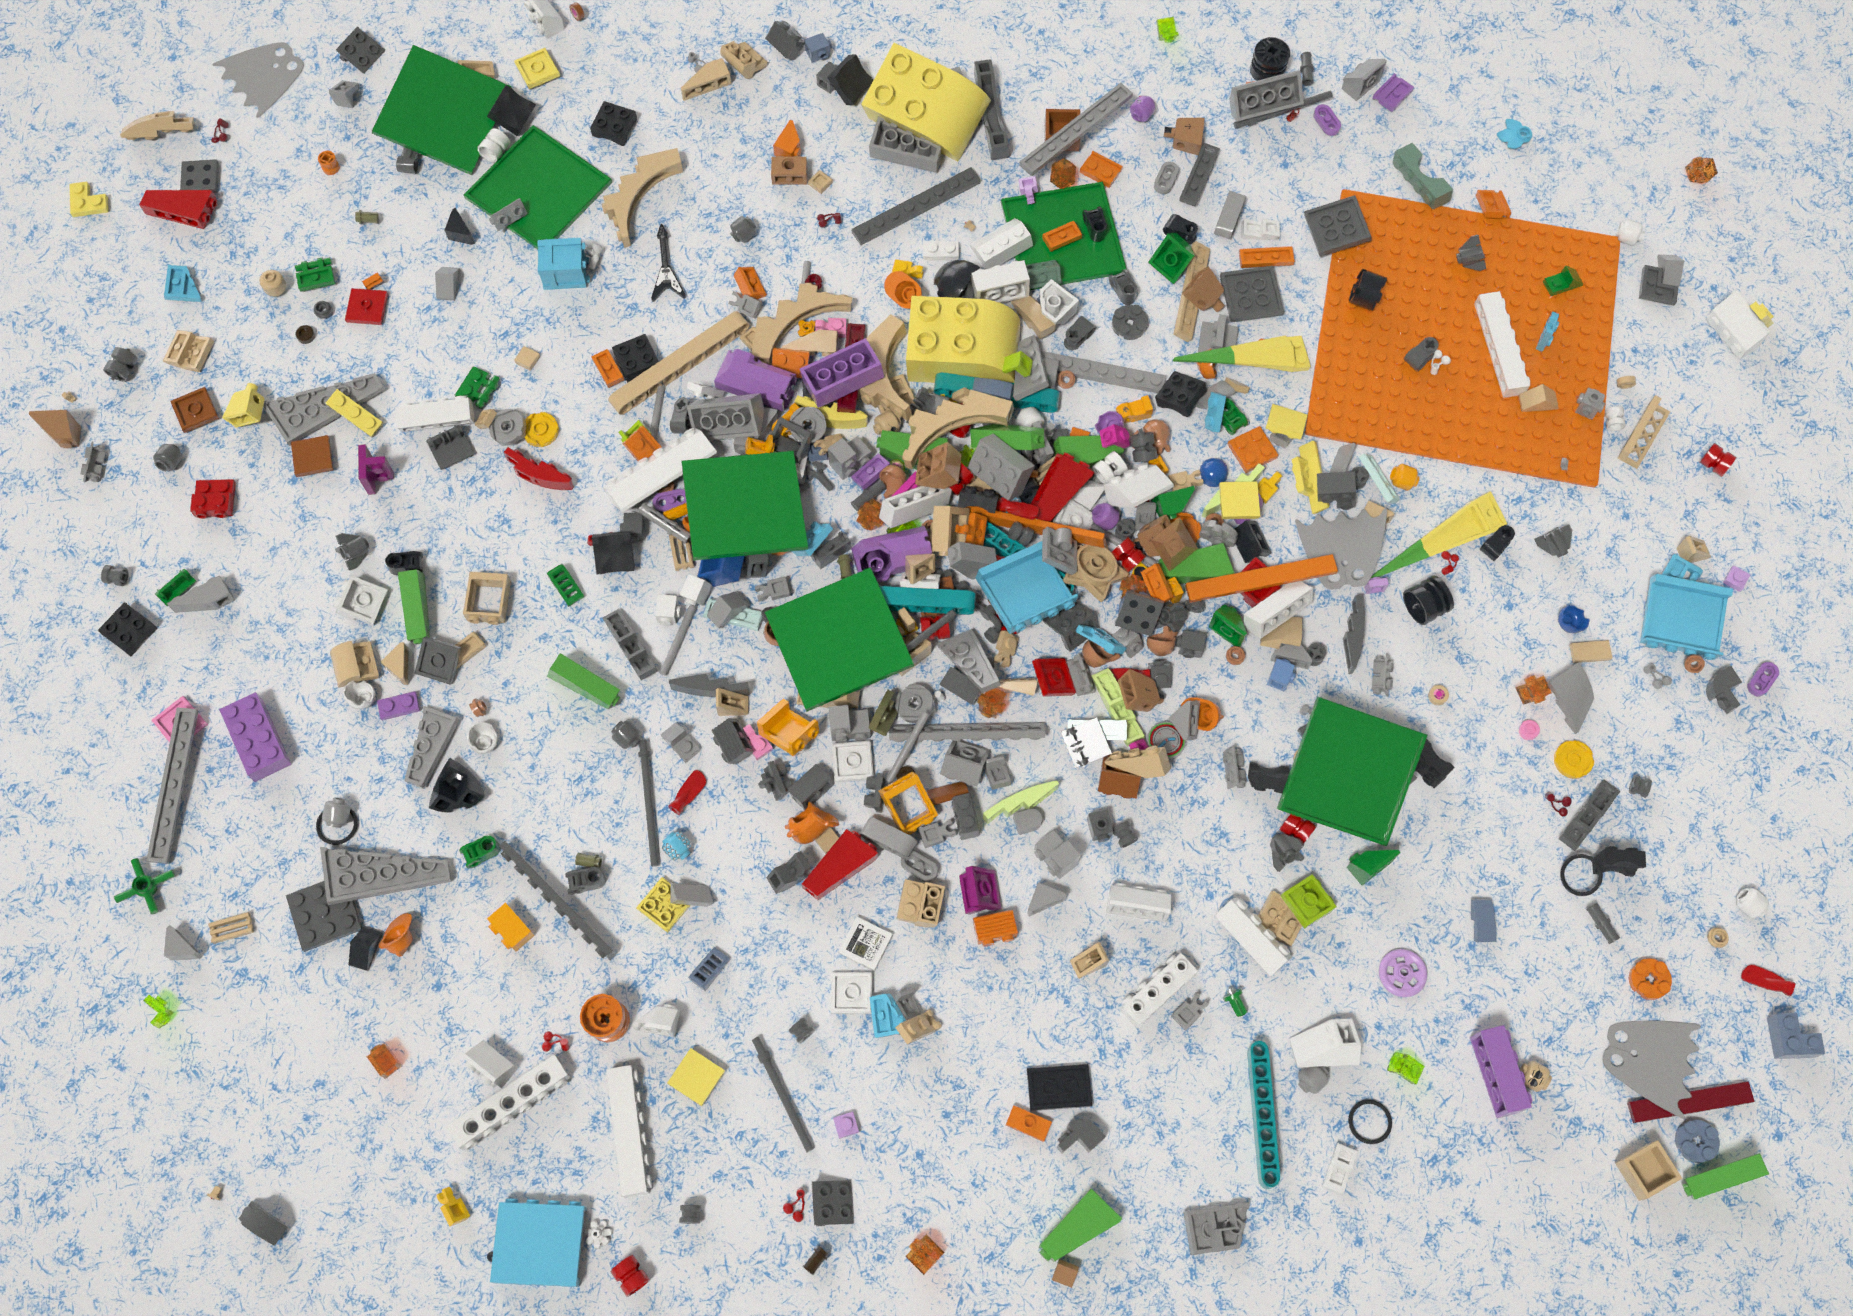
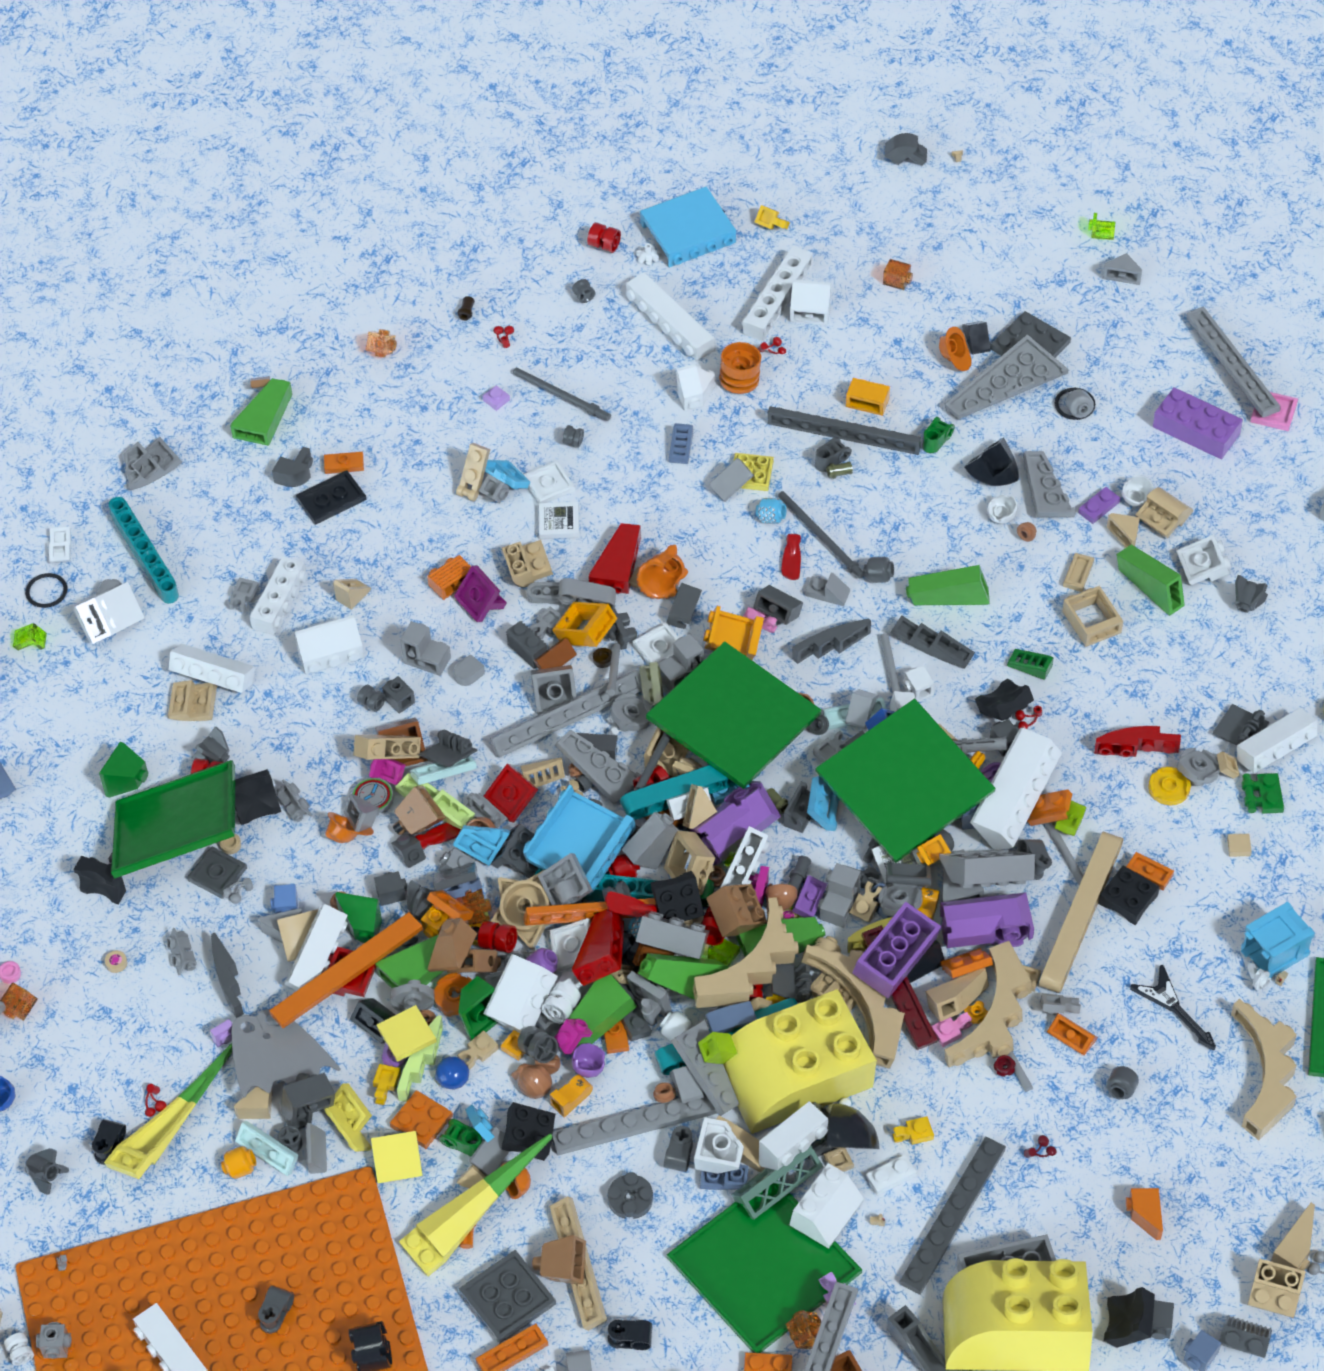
camera: 155 degrees right, 15 degrees down
green bar [114,858,175,914] -> none
tan tile [208,912,254,944] -> none
magenta bracket [358,444,394,495] -> none
black piece [385,551,423,575] -> none
dark grey tile [414,636,461,685] -> none
light yellow tile [667,1048,725,1106] -> none
white plate [687,382,724,398] -> none
tan slope [716,688,748,716] -> none
dark grey hips [758,761,792,801] -> none
dark grey brick [766,851,811,894] -> none
medium nougat brick [771,156,807,185] -> none
tan tile [808,170,833,194] -> none
dark grey hinge [812,1180,854,1226] -> none
clear orange brick [856,499,884,531] -> none
orange piece [884,271,922,309] -> none
orange plate [955,513,987,546] -> none
clear orange brick [977,688,1007,719] -> none
yellowish green slope [983,780,1059,824] -> none
light grey bracket [985,756,1011,790] -> none
light grey slope [1027,883,1066,917] -> none
orange plate [1042,221,1082,252] -> none
black piece [1082,206,1107,242] -> none
dark grey piece [1109,269,1137,305] -> none
nougat piece [1147,625,1178,656] -> none
green slope [1148,233,1195,284] -> none
light grey bracket [1198,314,1238,352] -> none
green piece [1223,988,1248,1017] -> none
lime plate [1280,874,1337,929] -> none
dark grey wheel [1307,643,1326,666] -> none
lavender plate [1379,949,1427,997] -> none
black wheel [1403,575,1454,625] -> none
white piece [1430,350,1451,375] -> none
tan slope [1518,384,1559,412] -> none

